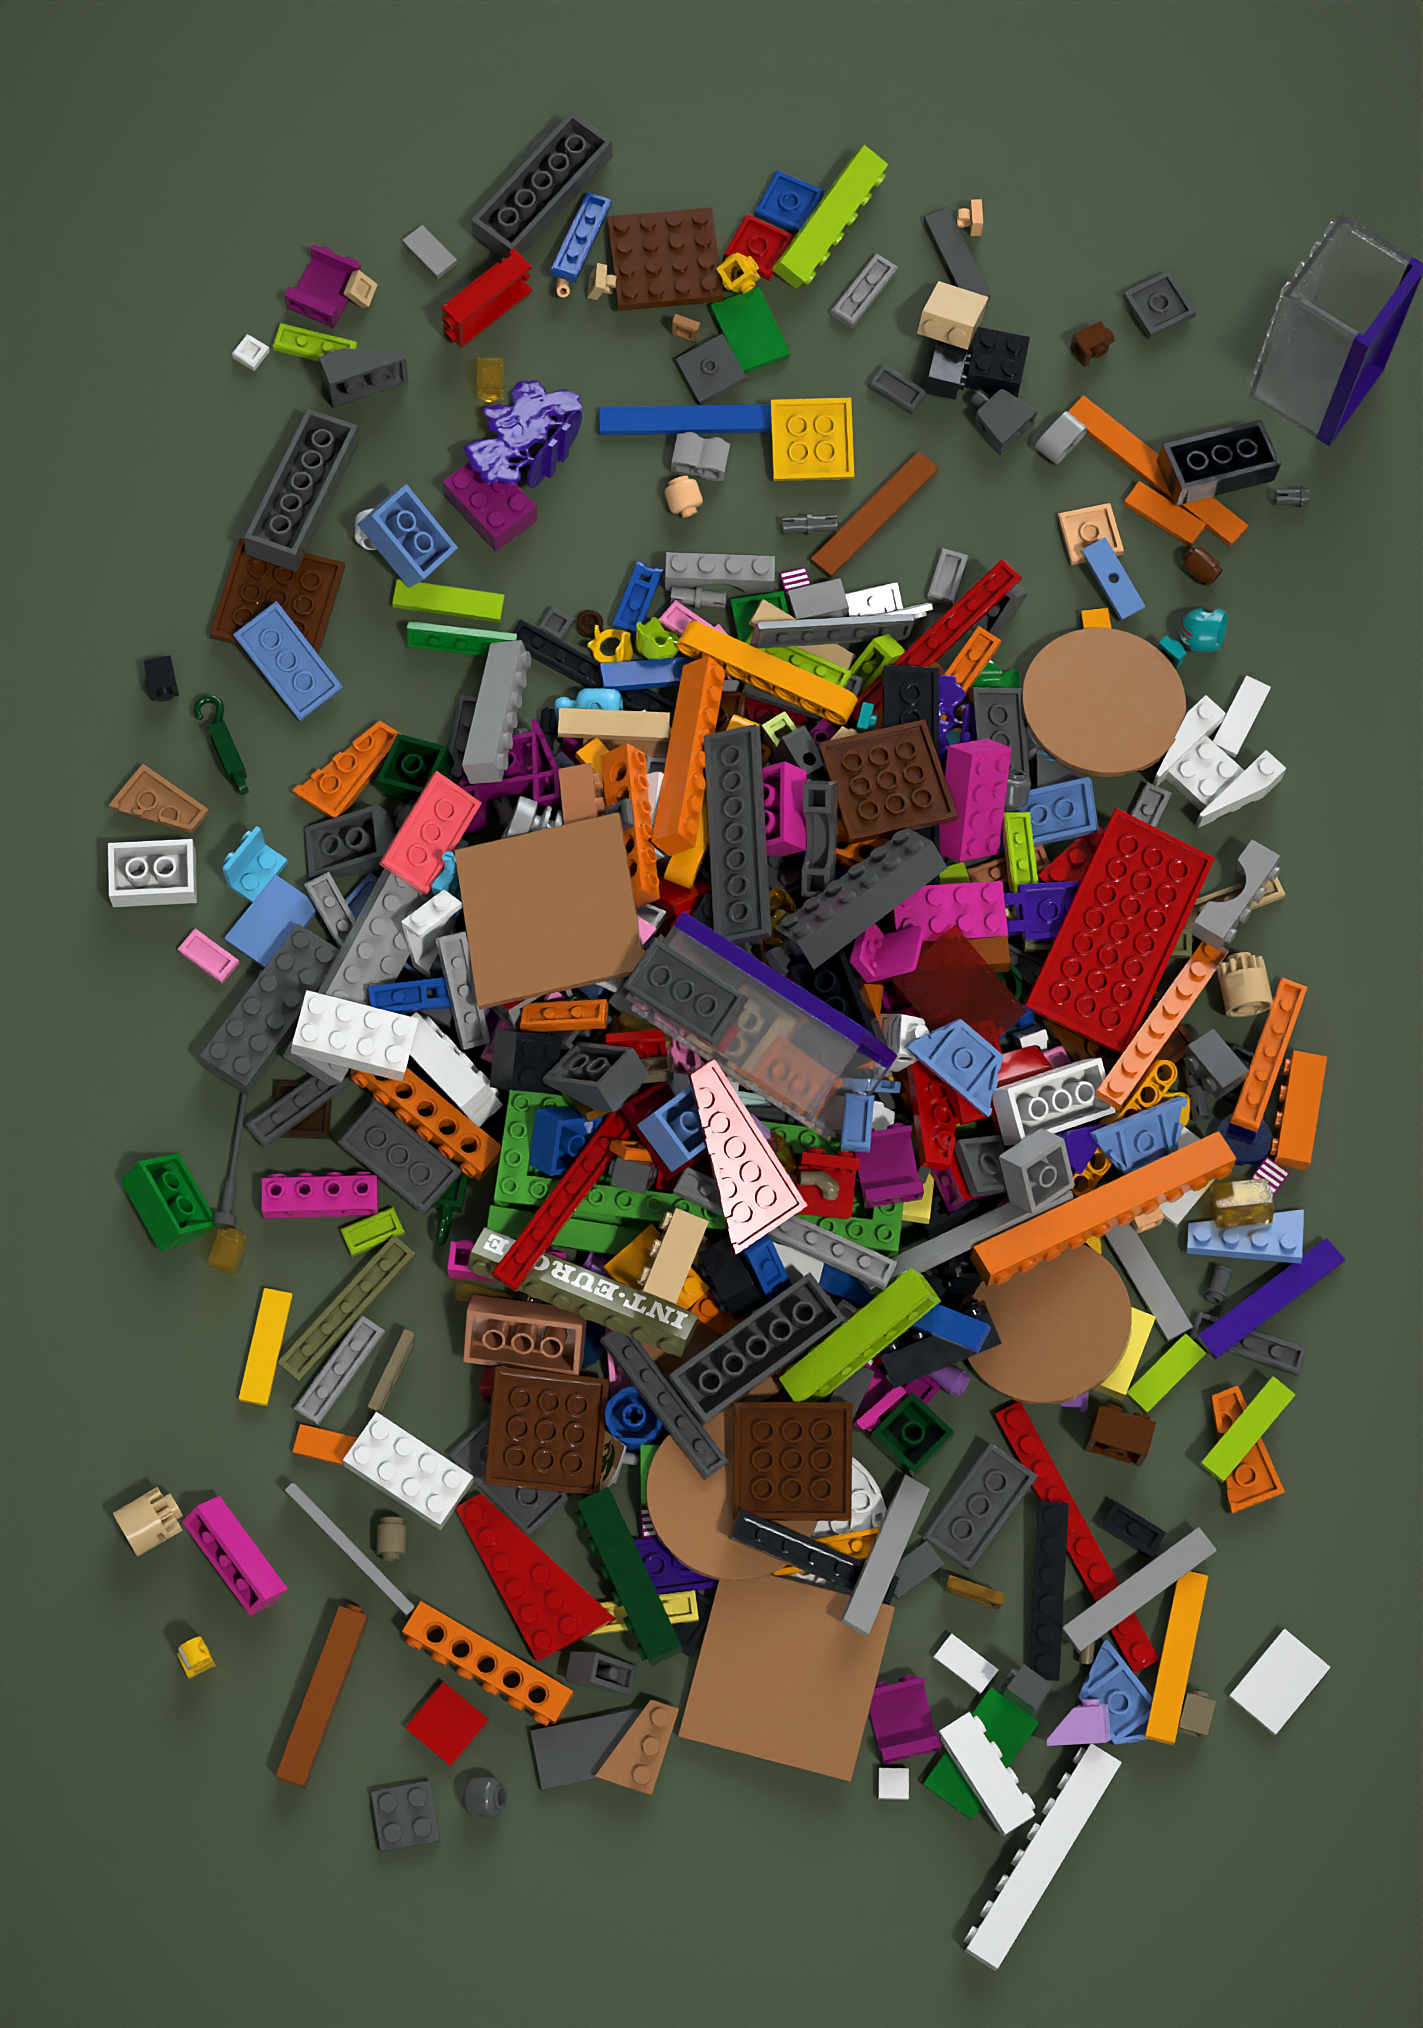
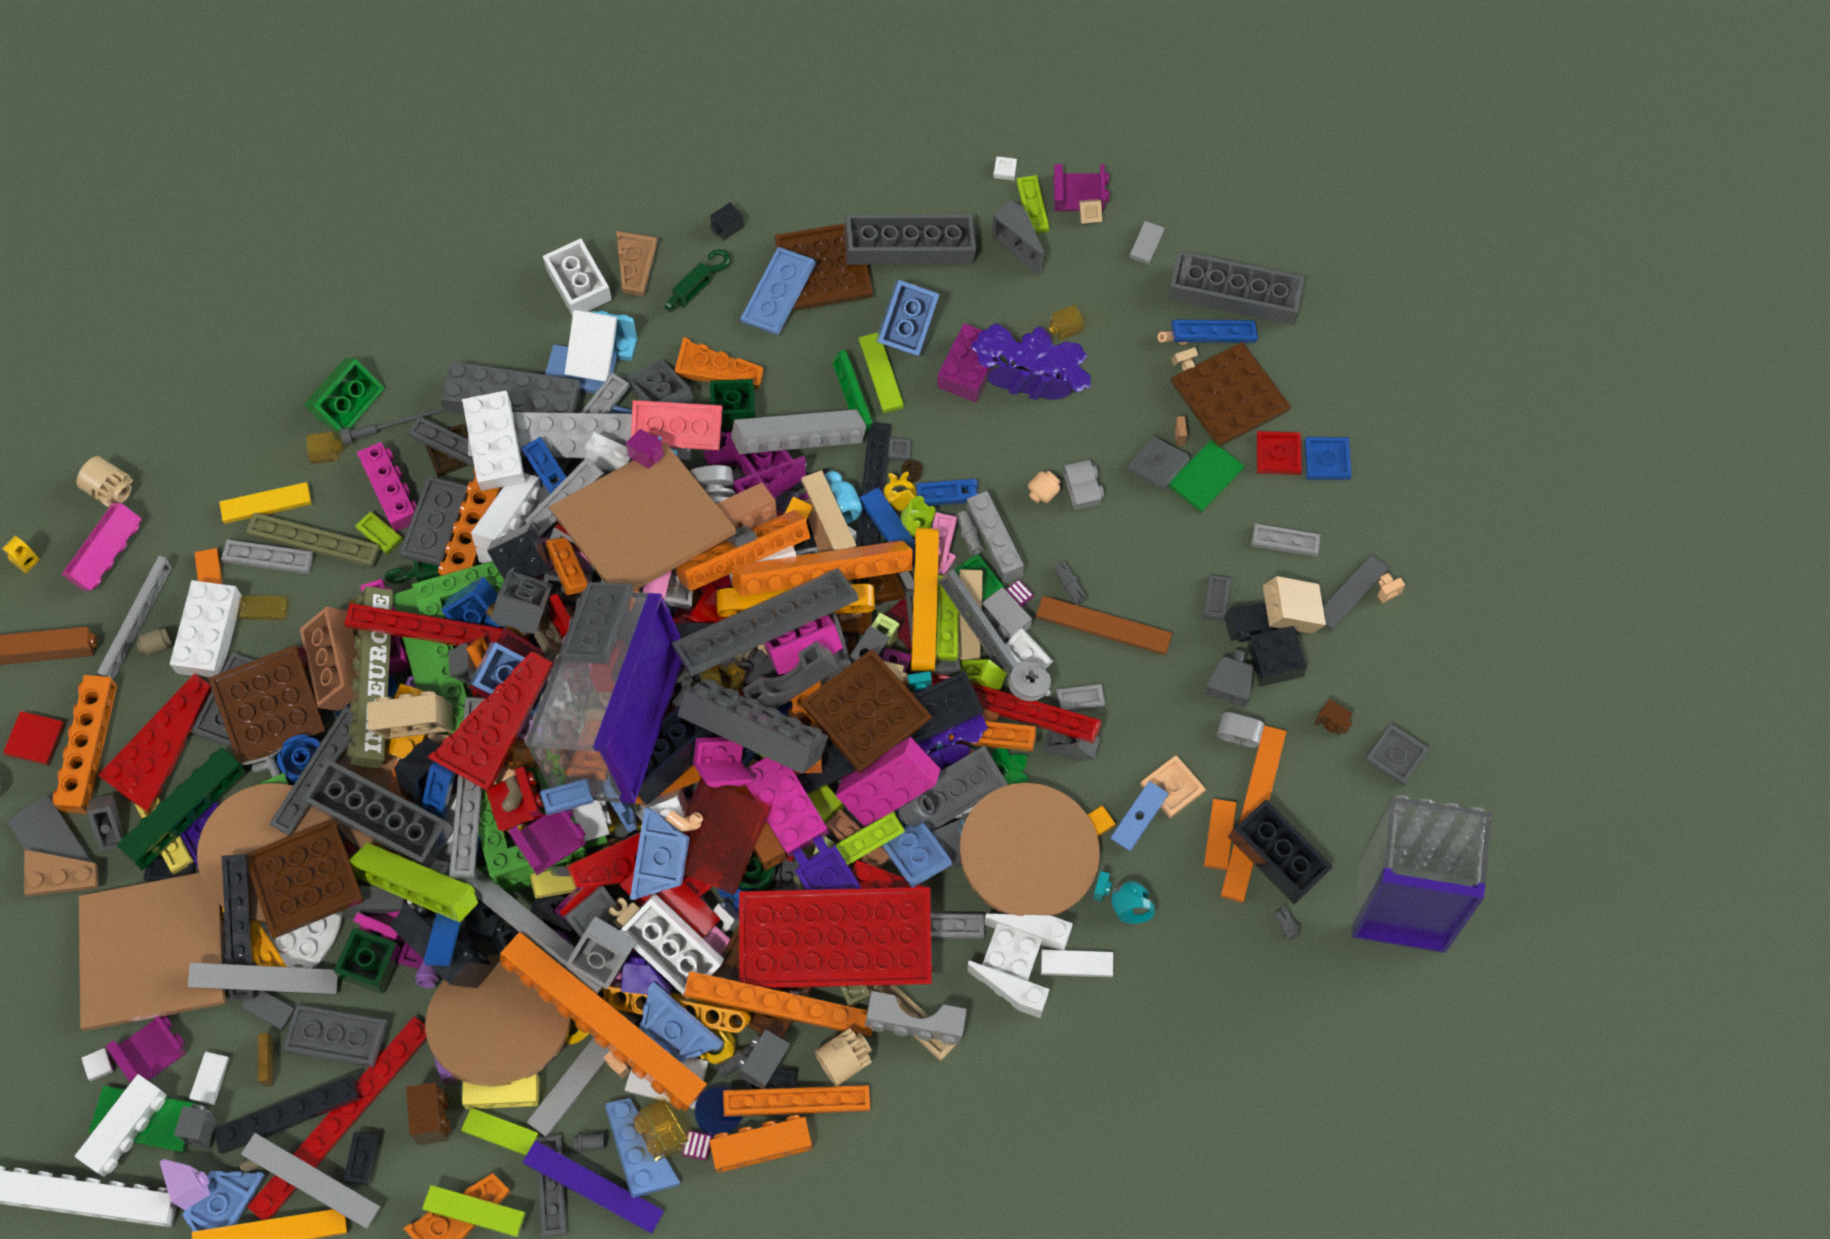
camera: 70 degrees right, 5 degrees down
bright pink tile [177,928,240,984] -> none
dark tan tile [367,1329,416,1415] -> none
red door [441,248,533,348] -> none
blue tile [599,404,771,435] -> none
yellow brick [716,253,761,294] -> none
yellow plate [770,398,854,481] -> none
lime brick [771,144,888,289] -> none
reddish brown brick [1182,547,1223,586] -> none
none -> clear yellow tile [239,596,288,620]
none -> white tile [565,309,618,381]
none -> tan tile [608,898,640,928]
none -> magenta brick [625,429,664,469]
none -> light nougat arm [665,810,703,832]
none -> light grey piece [1008,661,1051,702]

